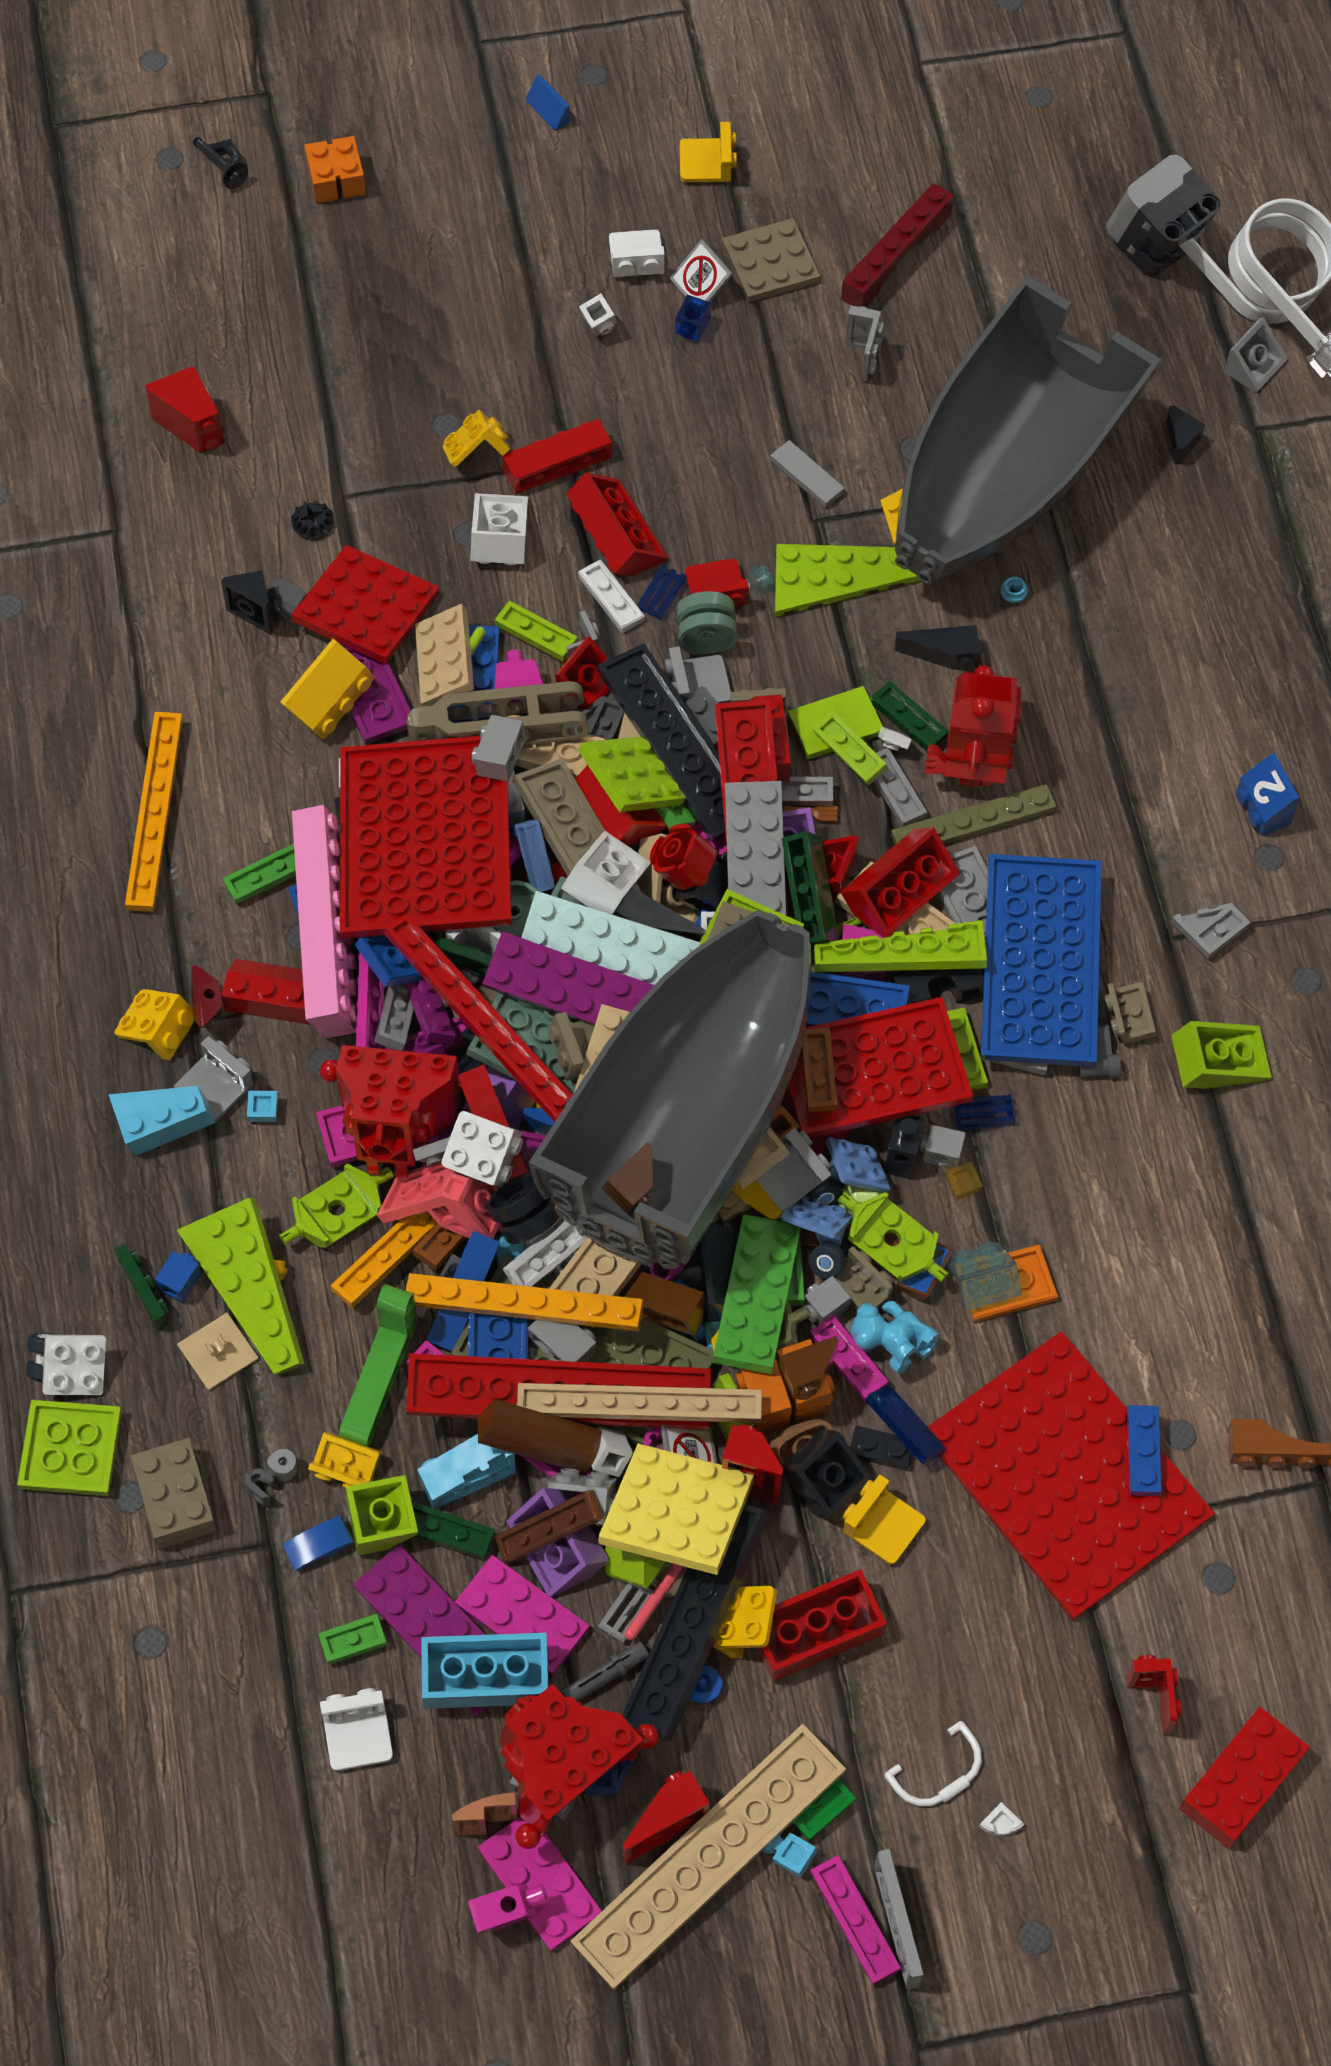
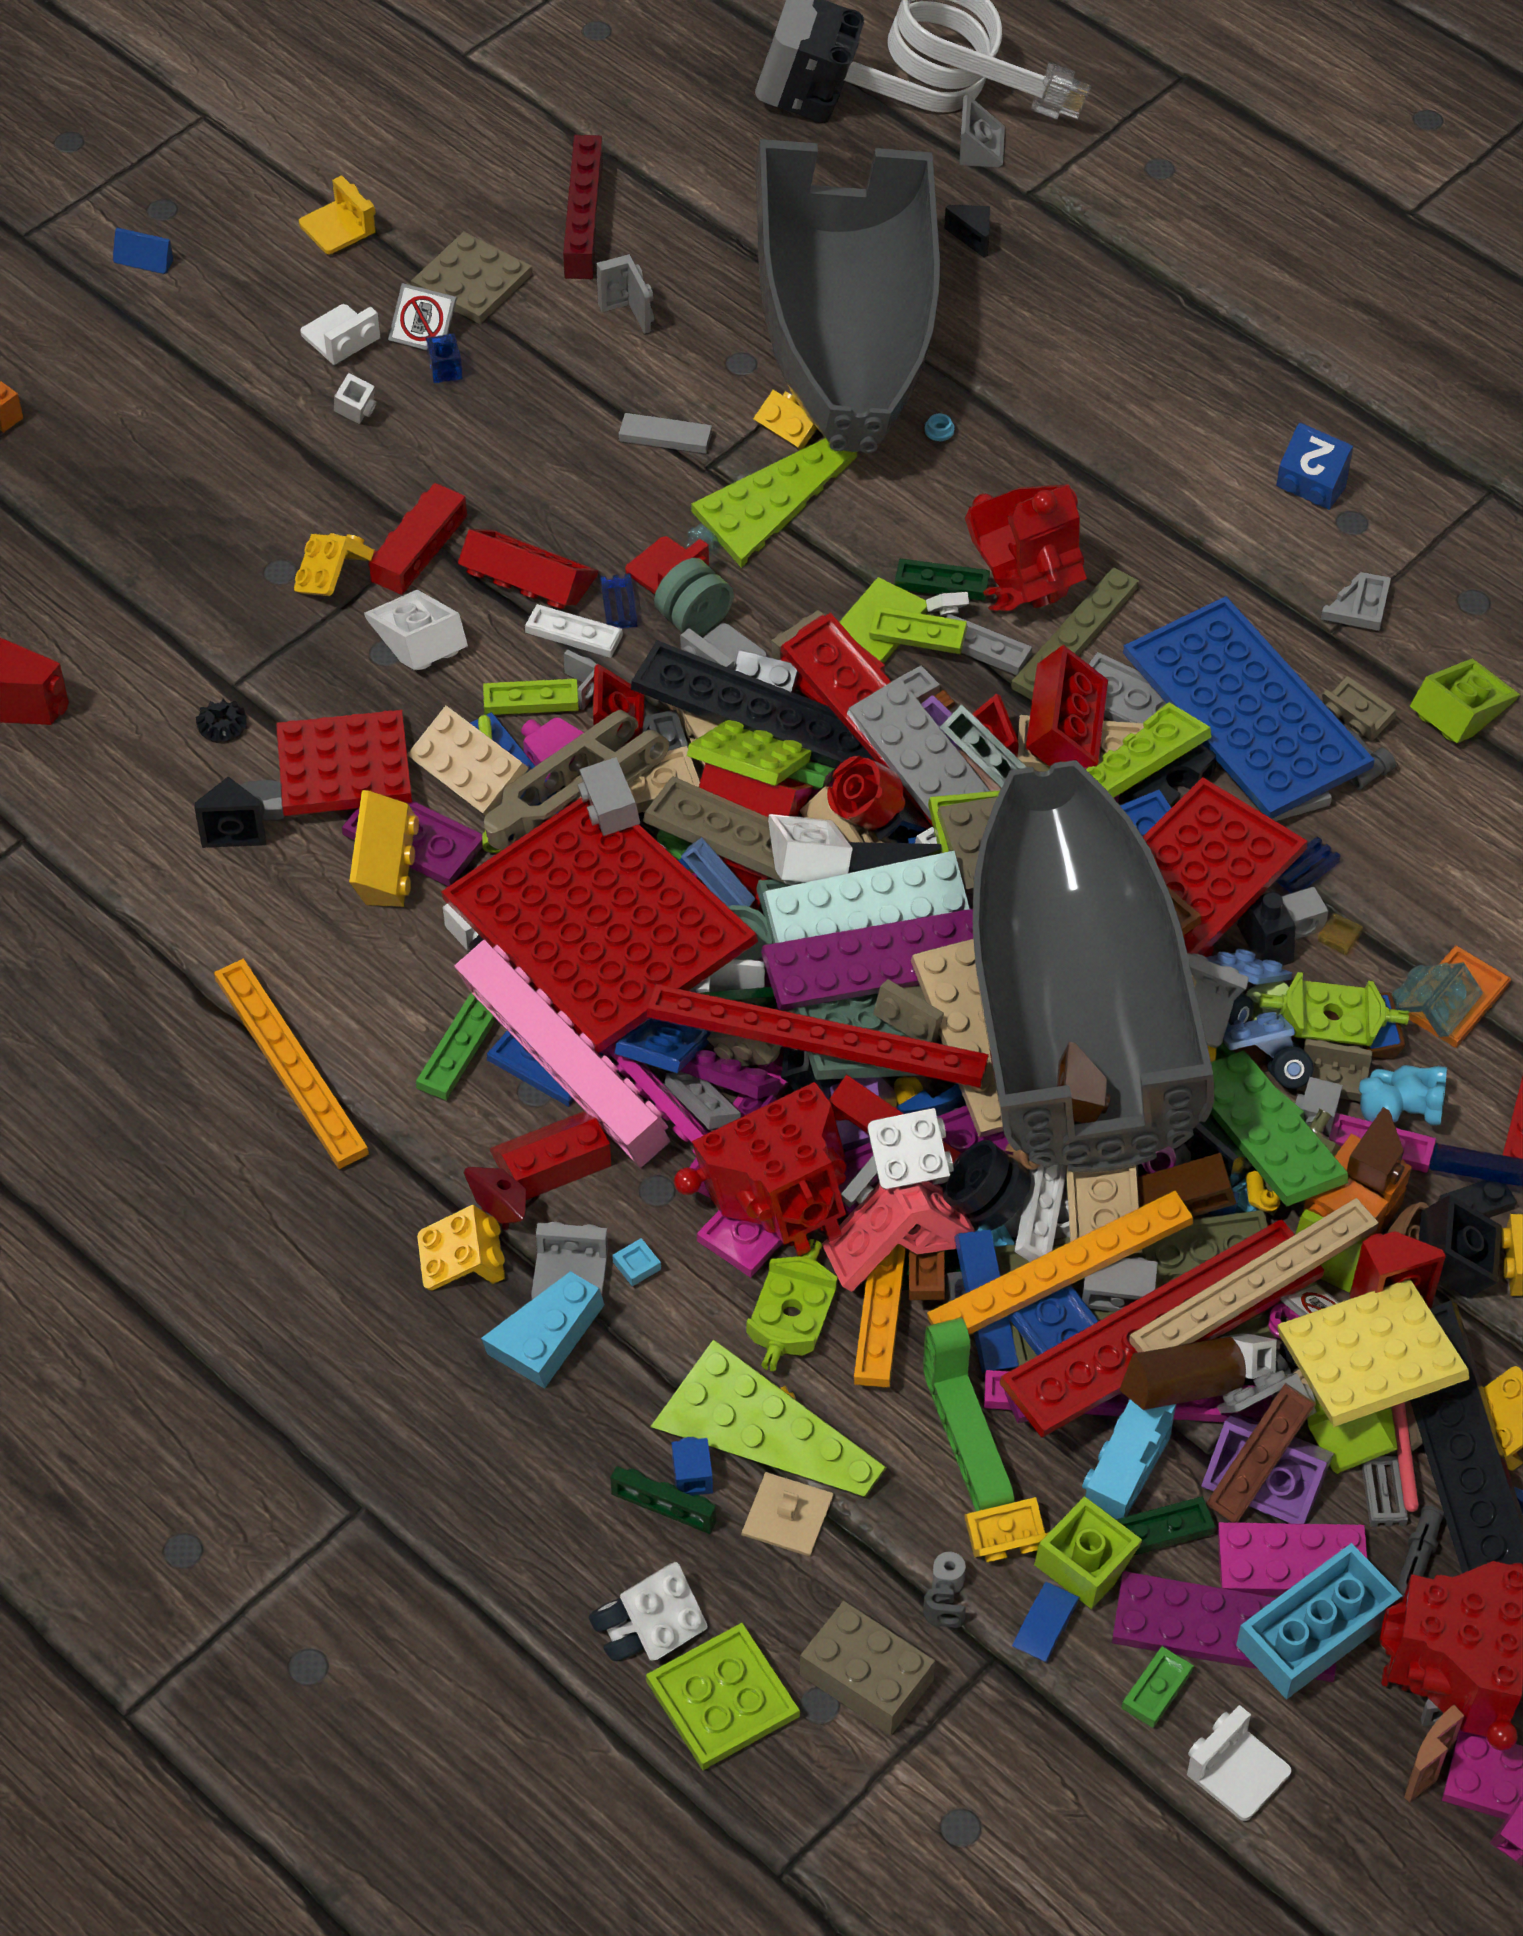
camera: 35 degrees left, 10 degrees down
black slope [894,625,981,670] -> none

